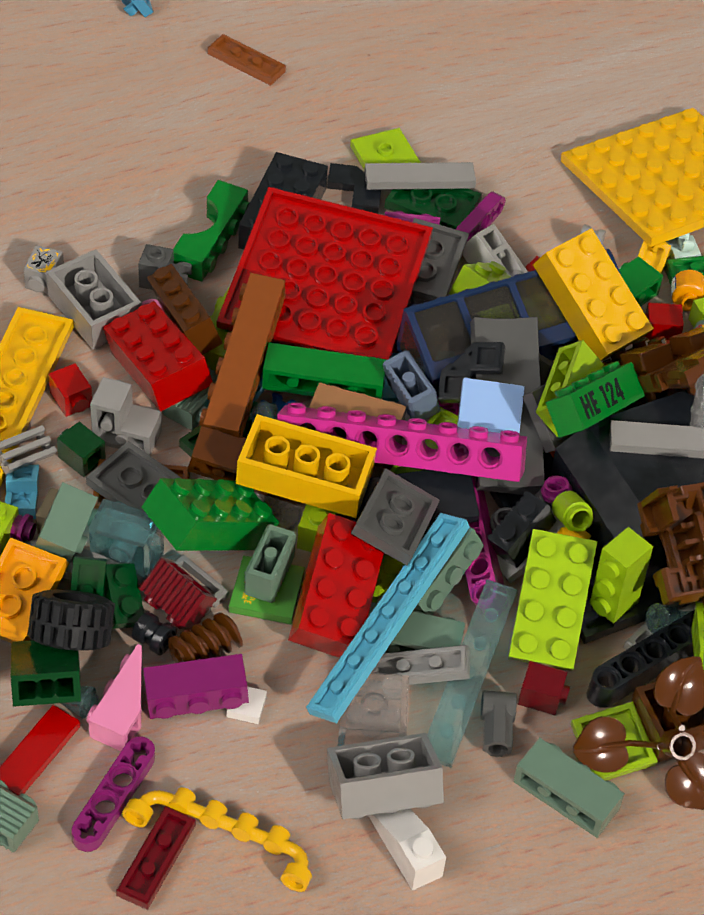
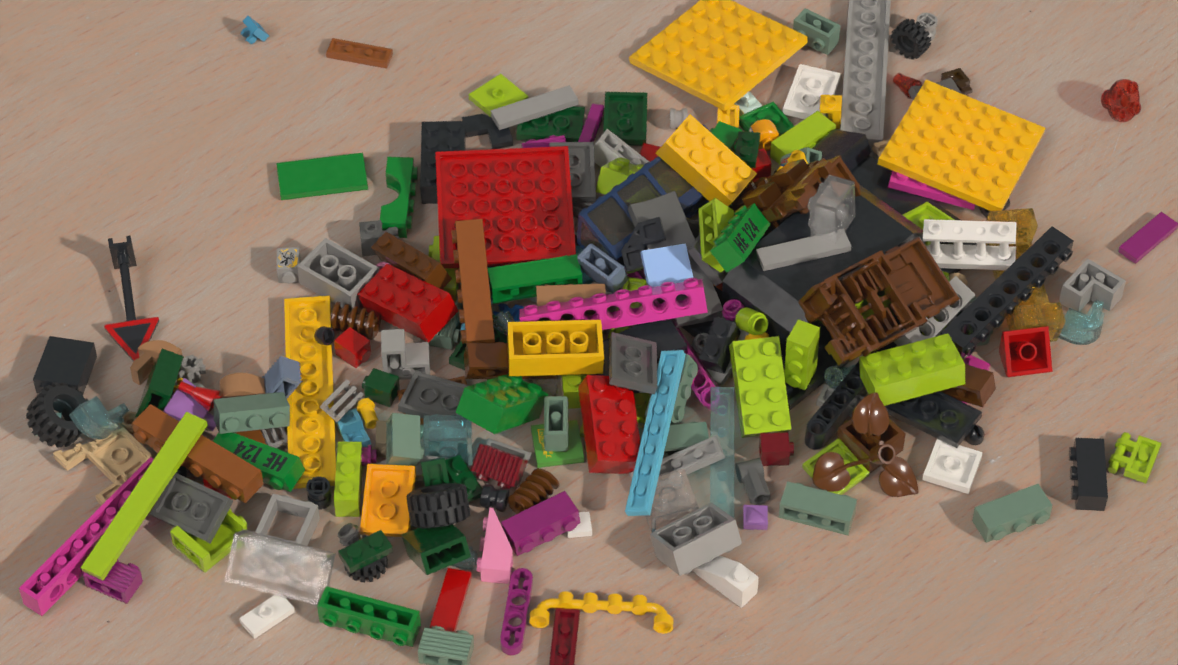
camera: 15 degrees left, 0 degrees up
none -> green tile [276,153,368,200]
none -> black hinge [314,326,334,345]
none -> reddish brown piece [330,301,381,340]
none -> yellow pin [357,398,379,429]
none -> dark green plate [603,92,648,146]
none -> dark green plate [735,131,760,168]
none -> medium lavender tile [743,505,768,530]

